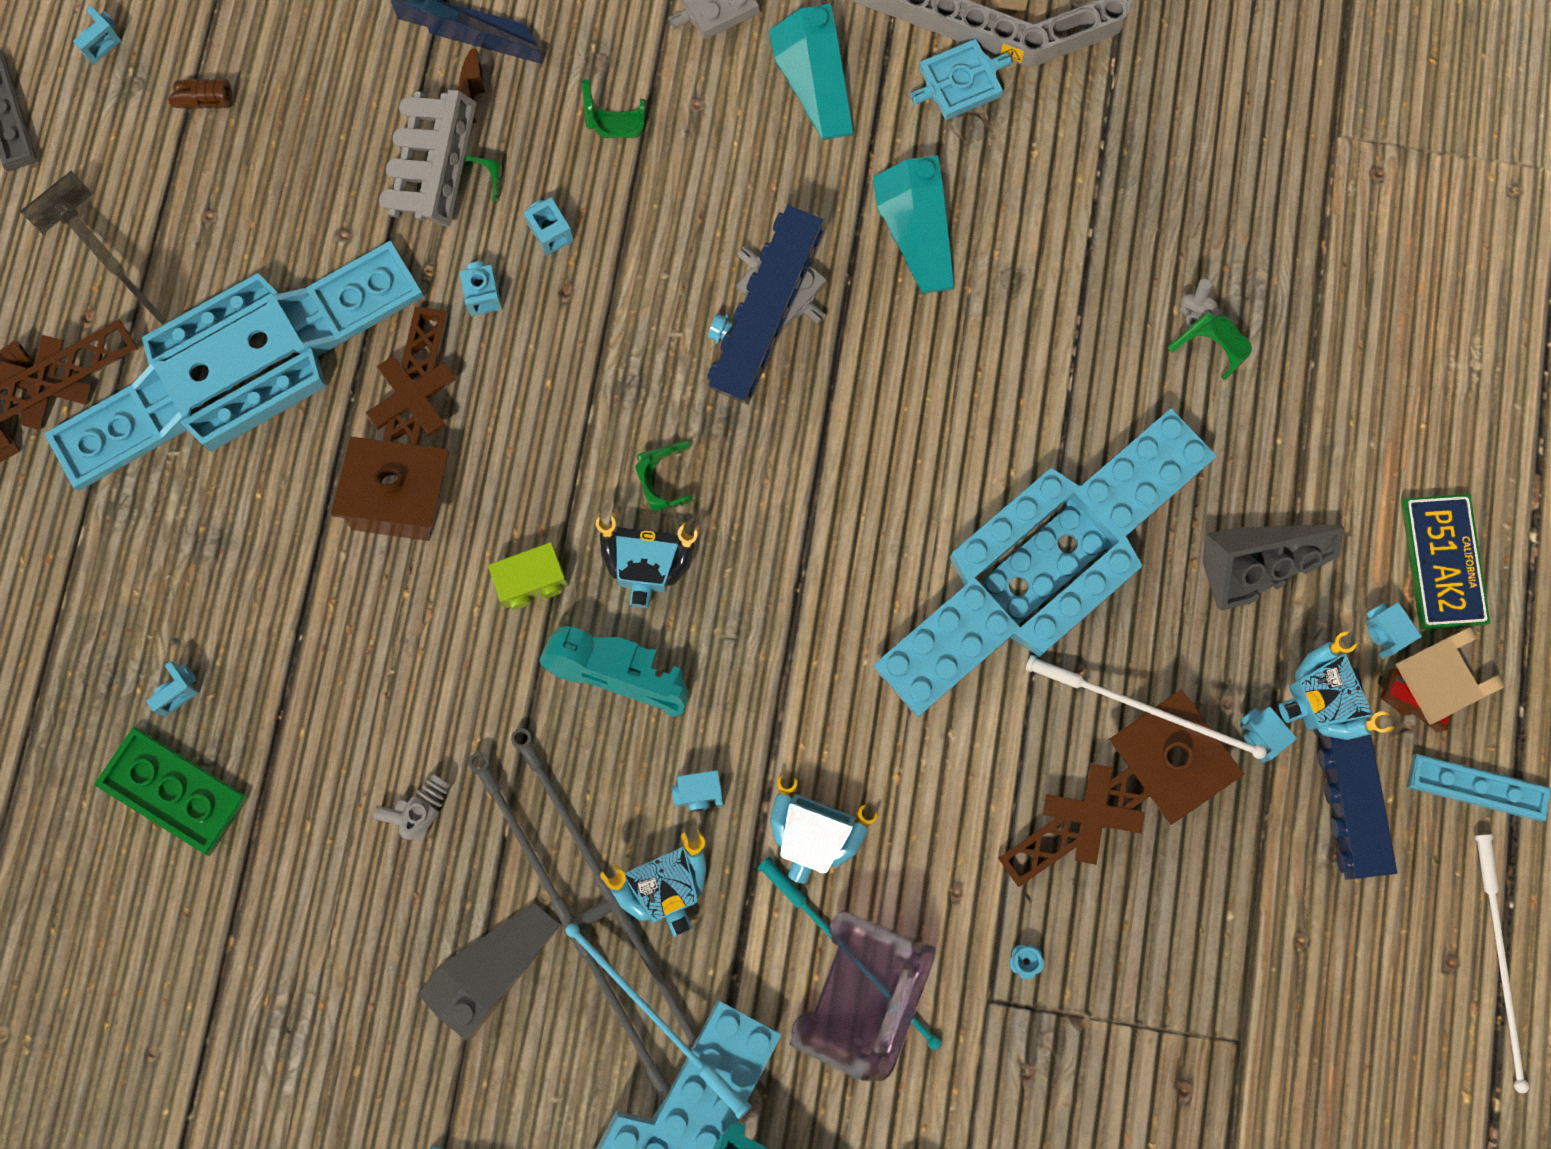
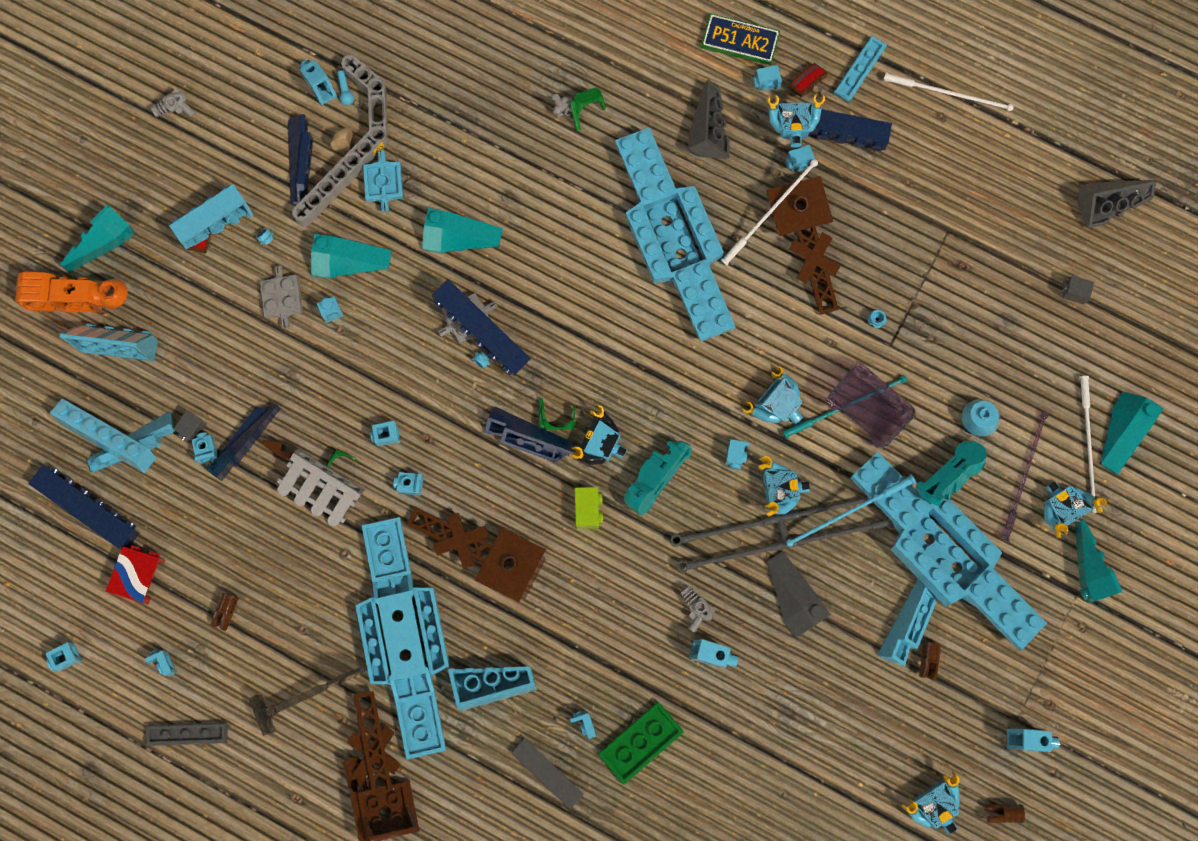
camera: 70 degrees left, 0 degrees up
green helmet [582,79,645,139] -> none
tan flag [1396,627,1504,725] -> none
none -> medium azure brick [317,296,344,323]
none -> medium azure wedge [448,666,537,711]
none -> dark blue wedge [484,407,578,462]
none -> dark grey tile [511,738,584,809]
none -> medium azure torso [689,639,739,668]

